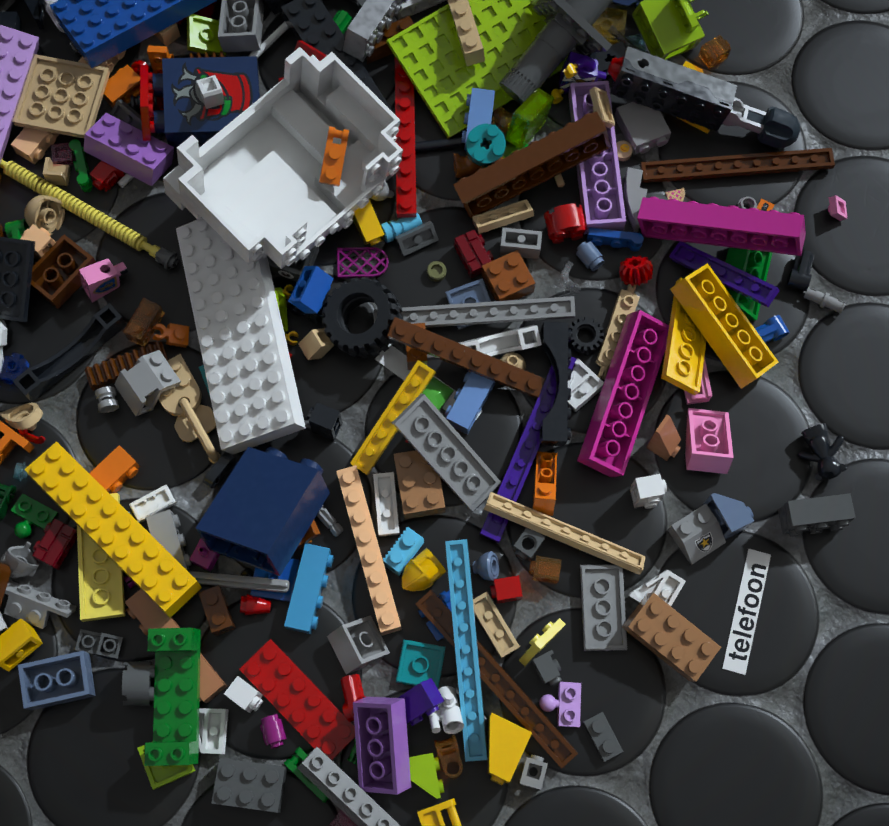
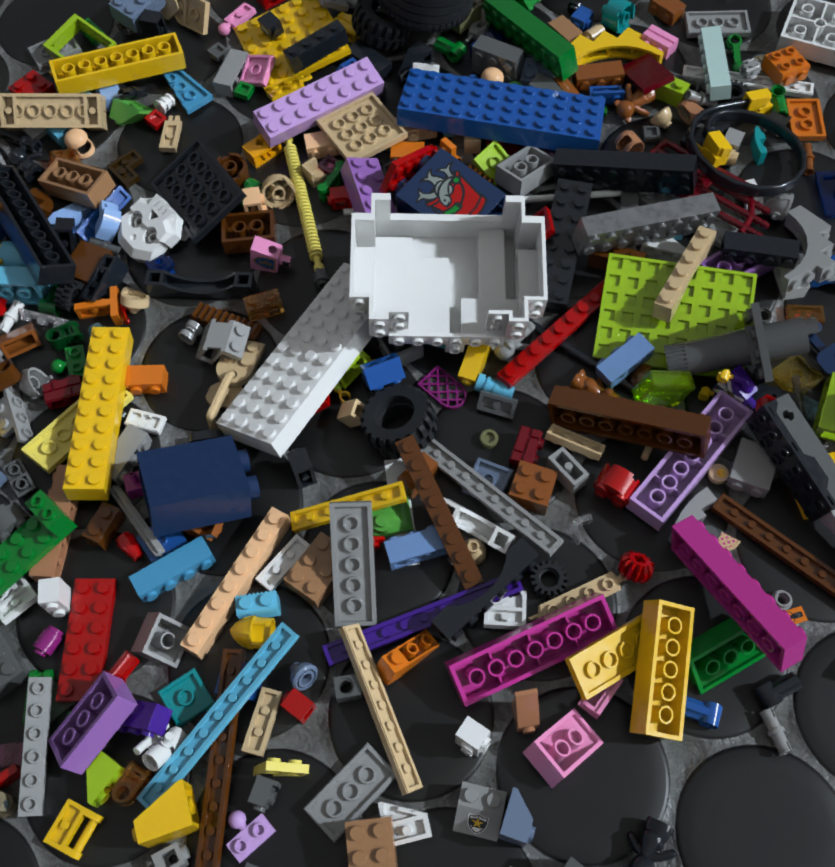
camera: 50 degrees right, 10 degrees down
orange plate [153,323,189,348] -> none
white slope [196,75,225,109] -> none
light grey axle [317,505,343,537] -> none
orange plate [319,126,349,187] -> none
teal brick [466,124,506,167] -> none
clear orange brick [529,556,562,584] -> none
sand blue brick [576,241,605,271] -> none
blue plate [586,228,644,252] -> none
tan plate [589,87,615,128] -> none
dark purple plate [669,241,779,307] -> none

